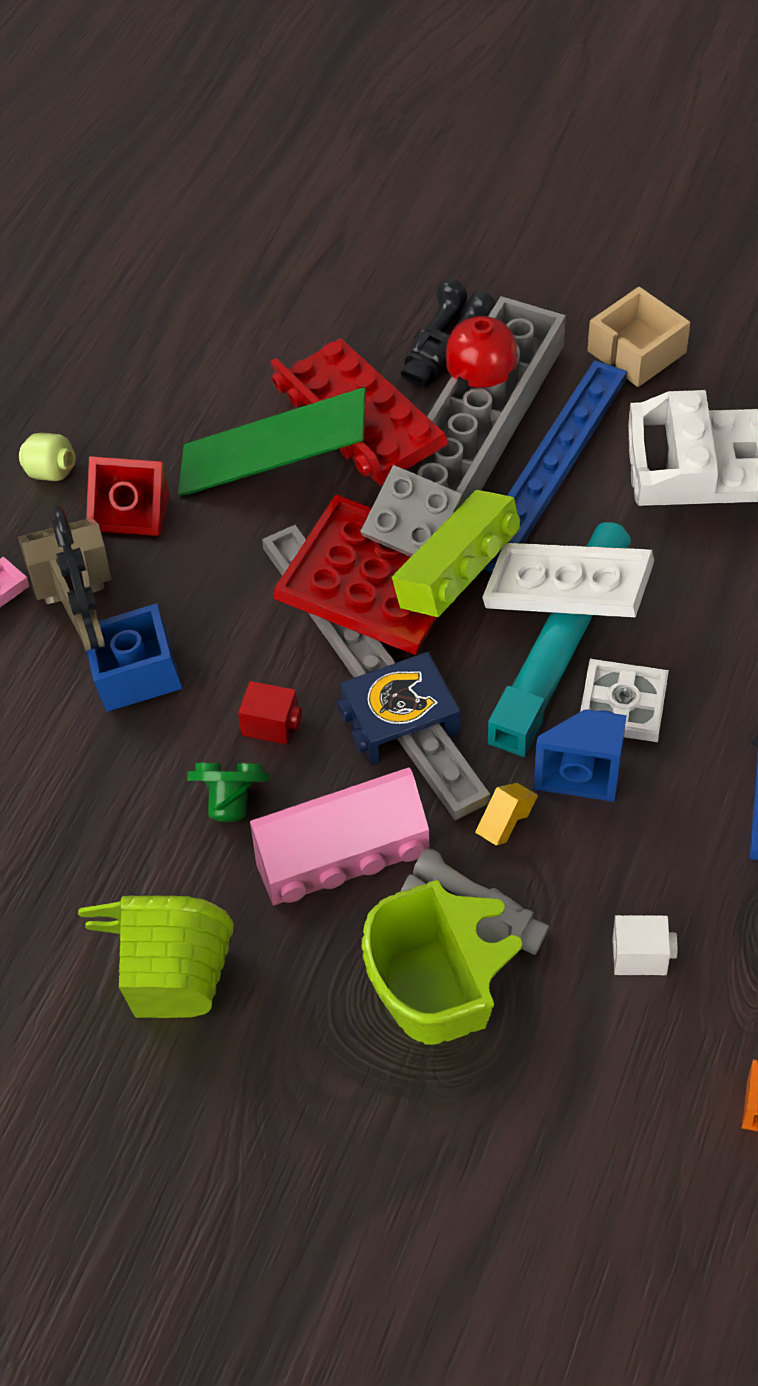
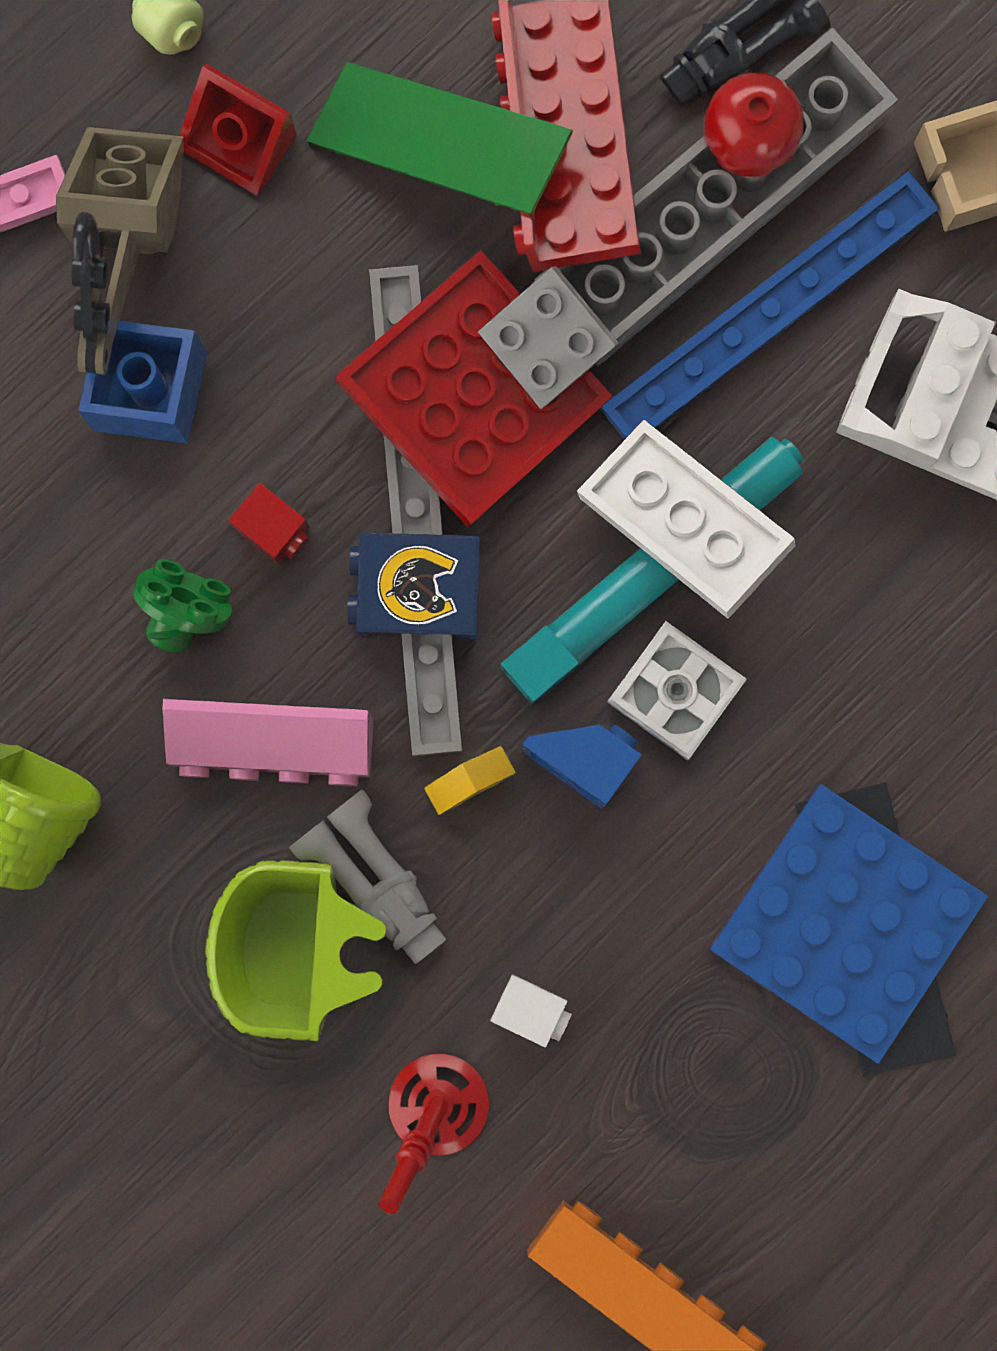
camera: 25 degrees right, 30 degrees up
lime brick [392,490,521,617] -> none
none -> red dish [379,1053,489,1214]

